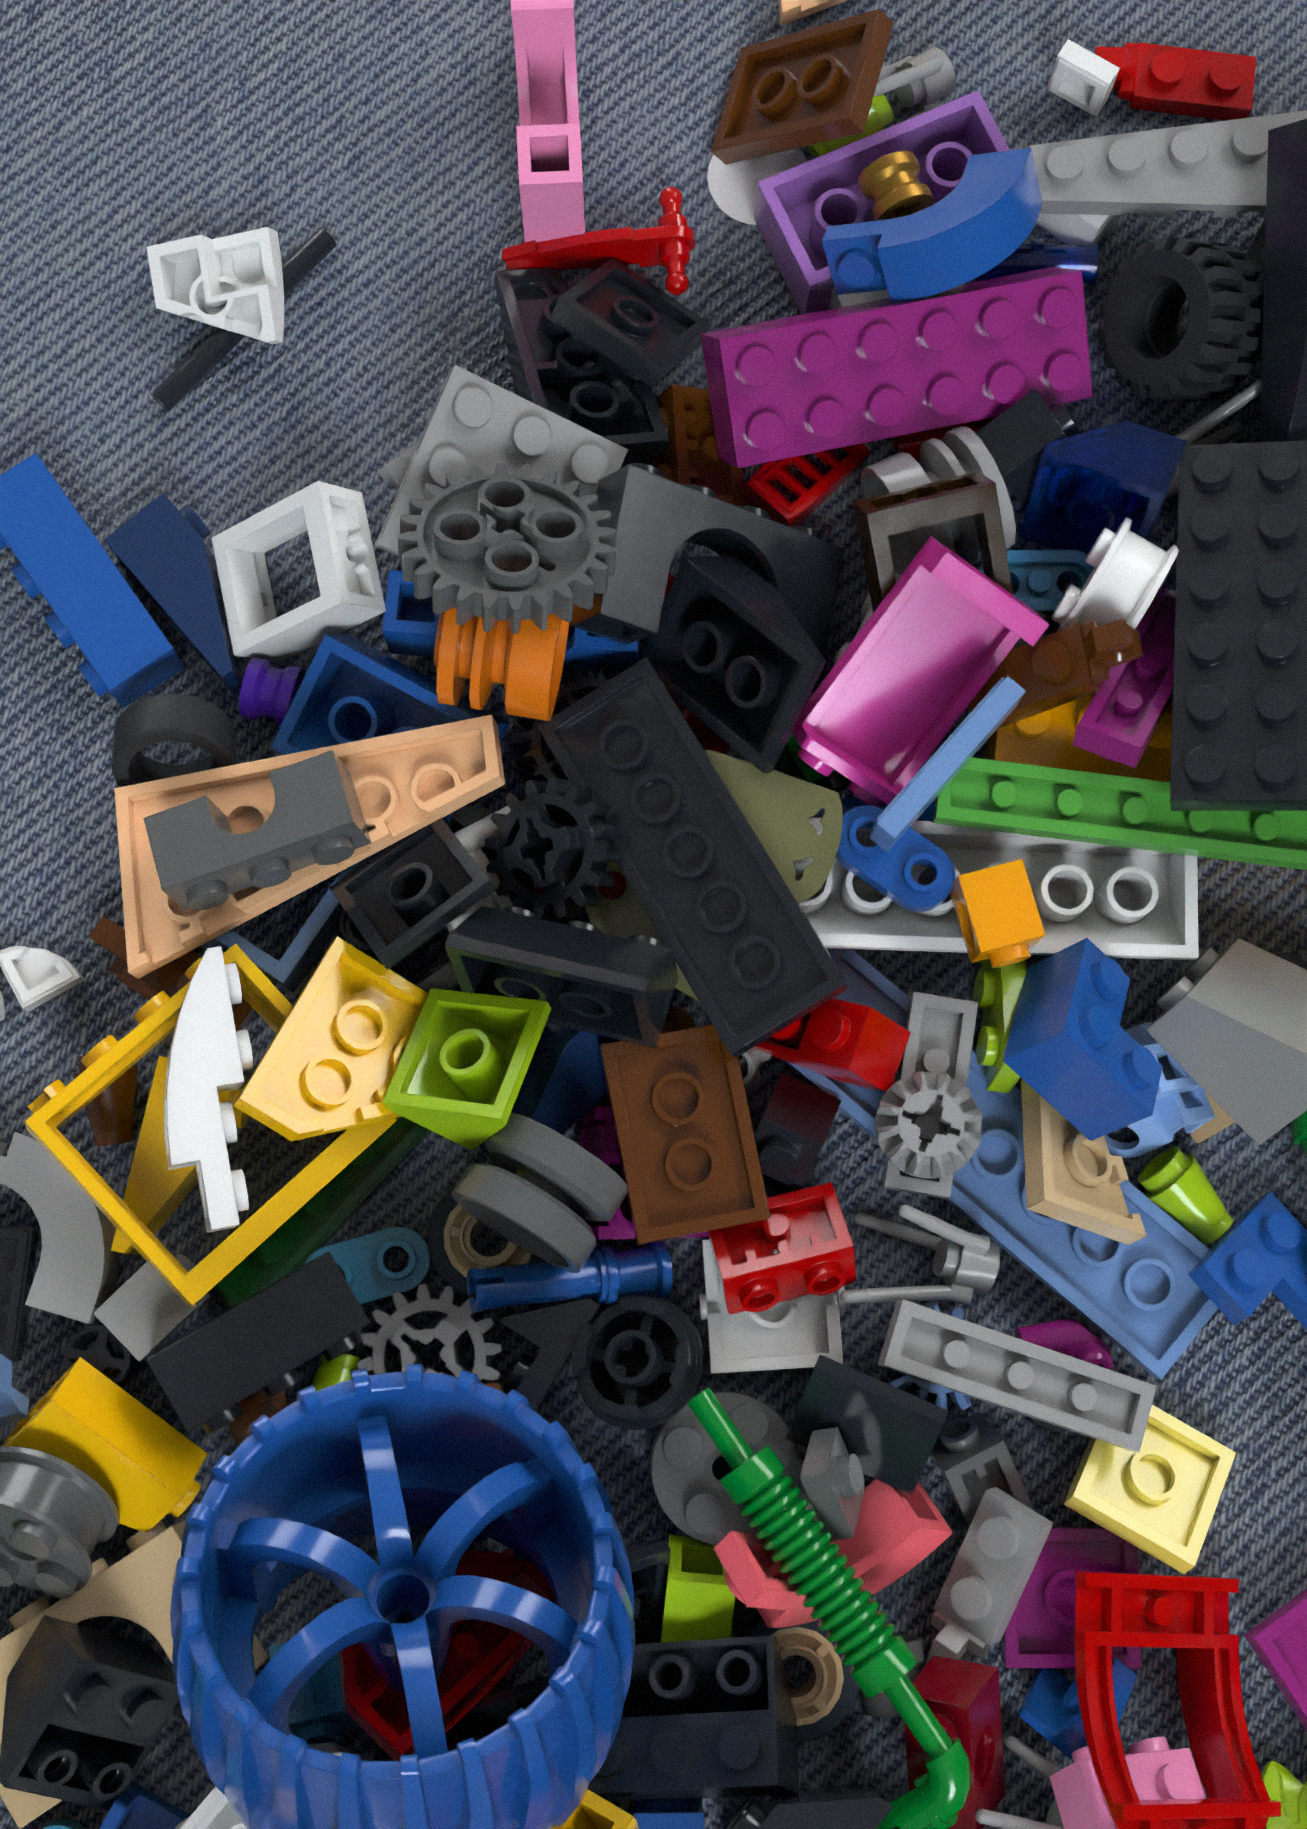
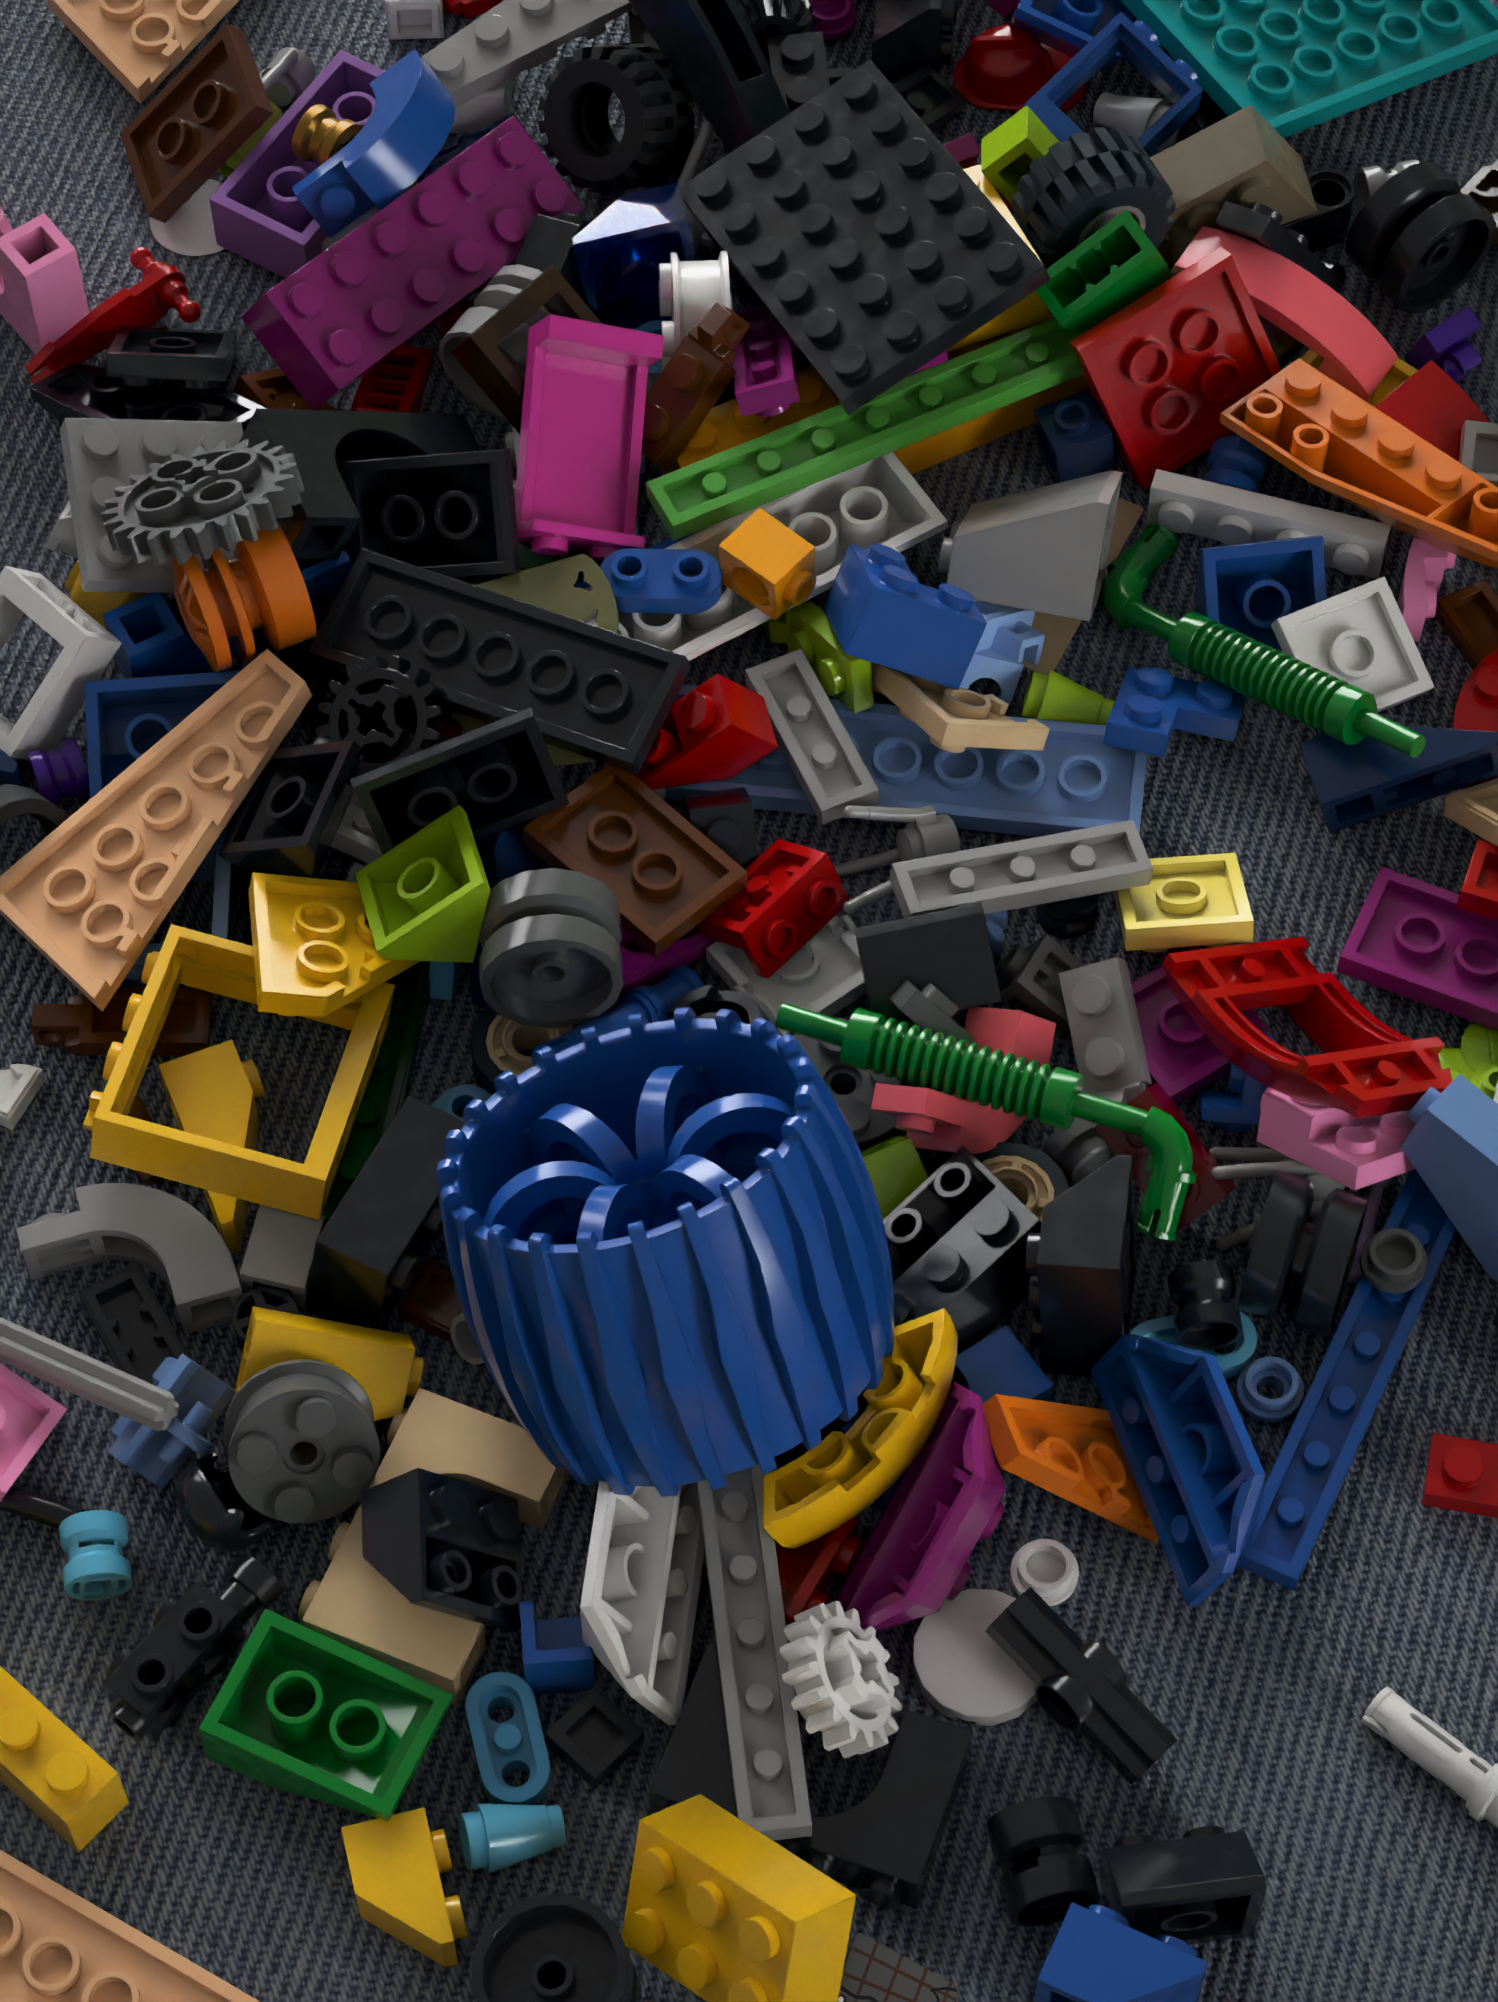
camera: 30 degrees left, 20 degrees down
dark grey arch [143,750,371,910] -> none
white slope [164,946,253,1233] -> none
medium blue tile [870,676,1026,853] -> none
light grey gear [875,1071,983,1179] -> none

